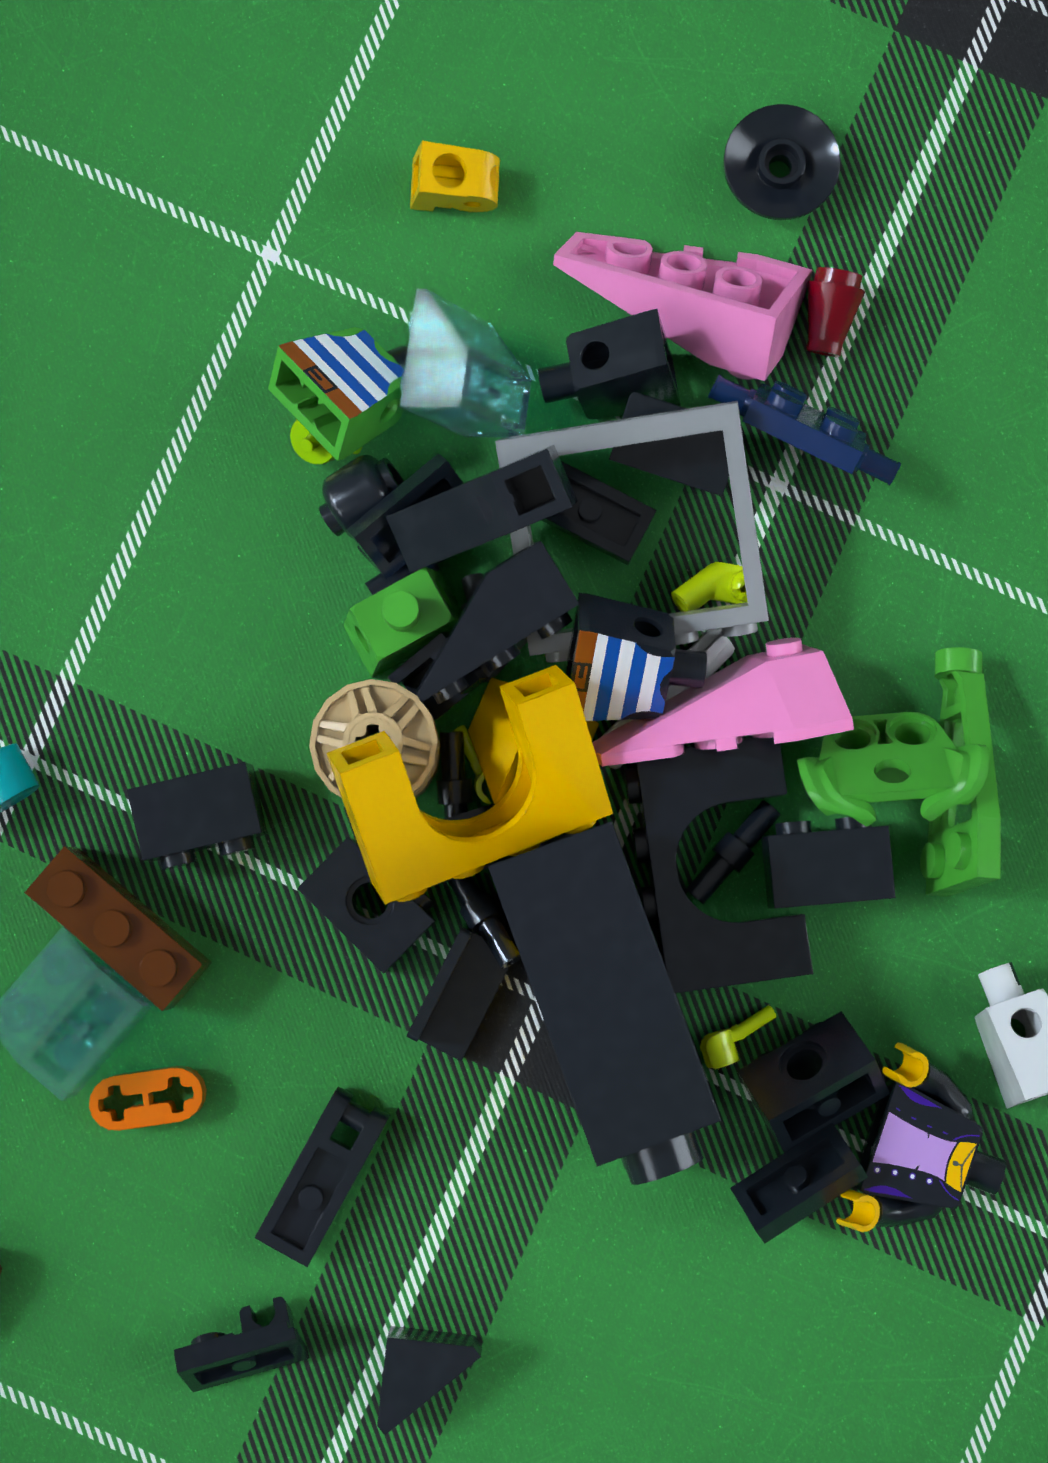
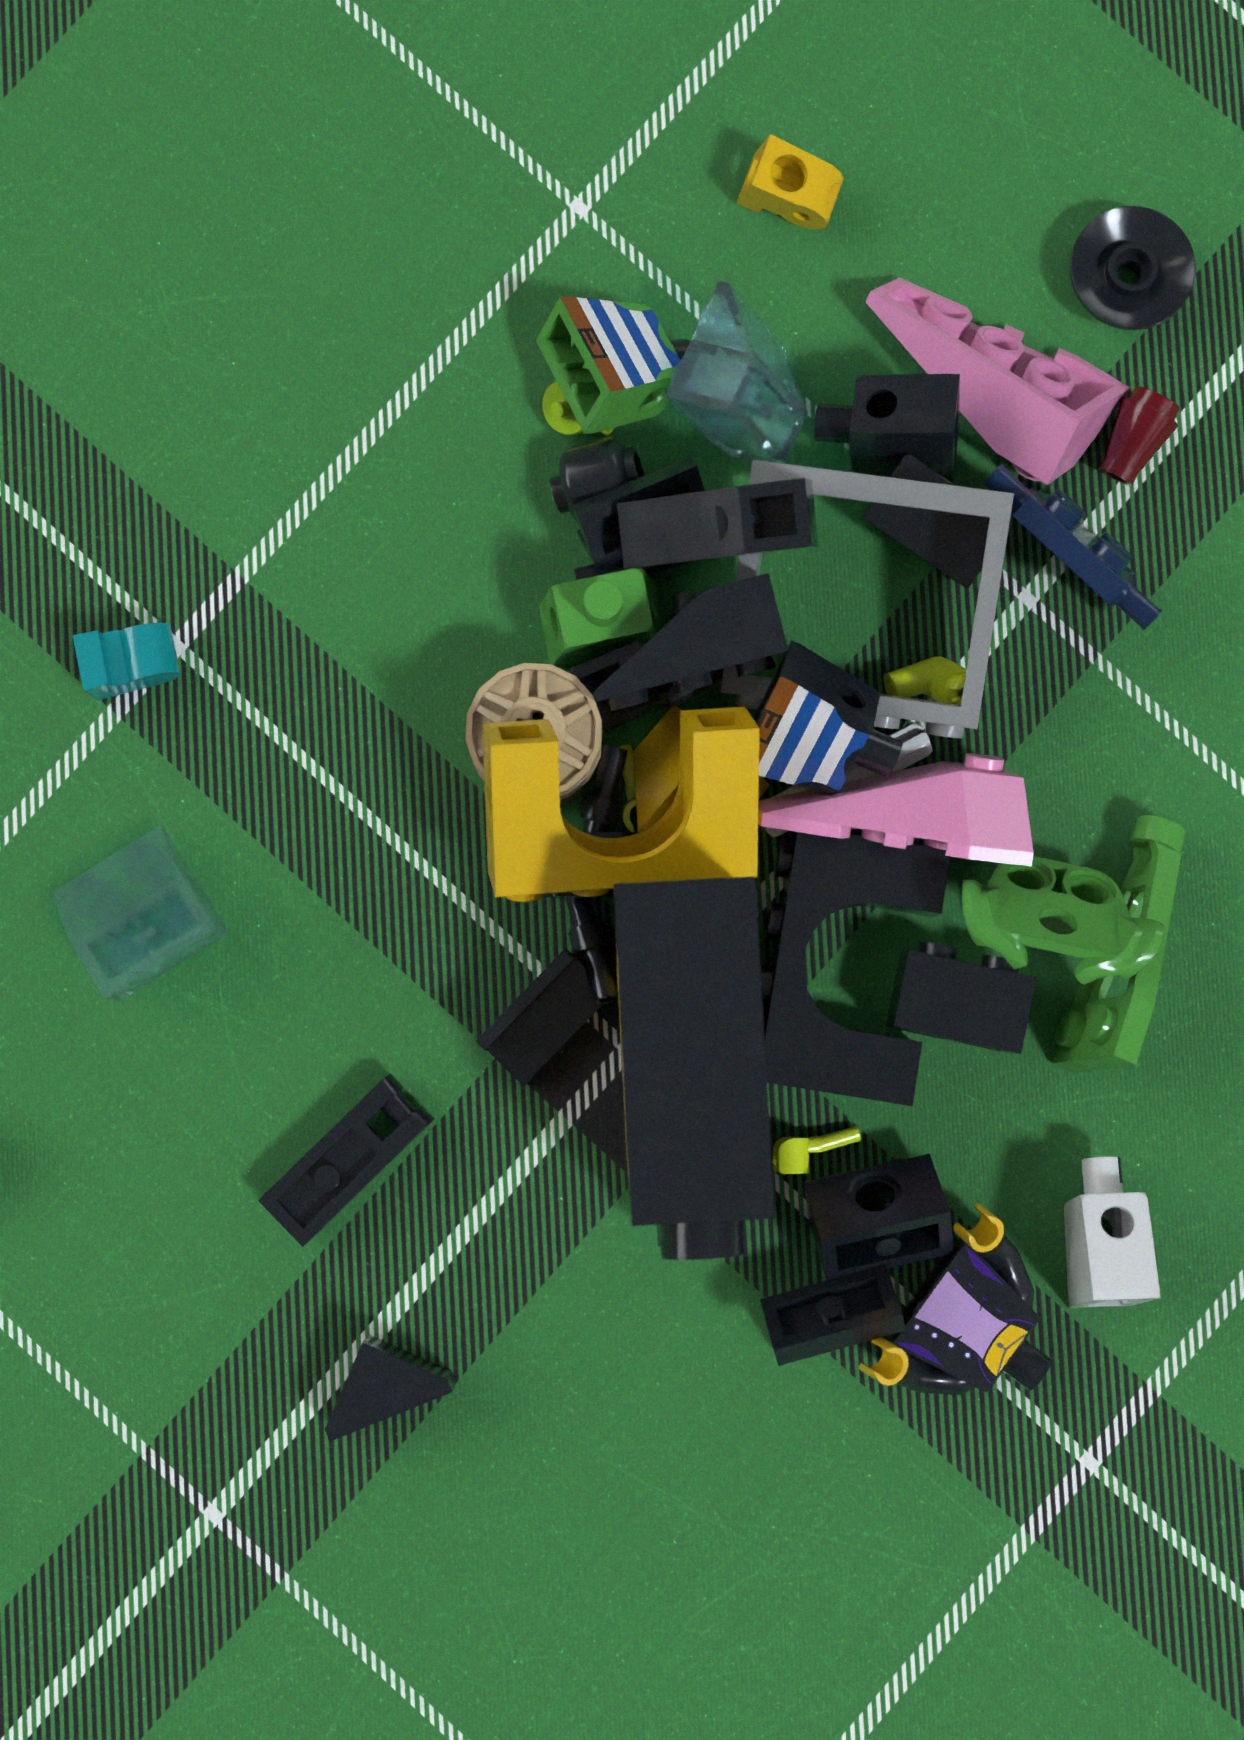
camera: 15 degrees right, 0 degrees up
reddish brown brick [24,846,212,1011] -> none
orange beam [89,1066,207,1131] -> none
black brick [127,762,268,870] -> none
black plate [174,1297,309,1393] -> none
black brick [297,837,436,974] -> none
black plate [541,461,657,565] -> none
black bar [686,800,781,905] -> none

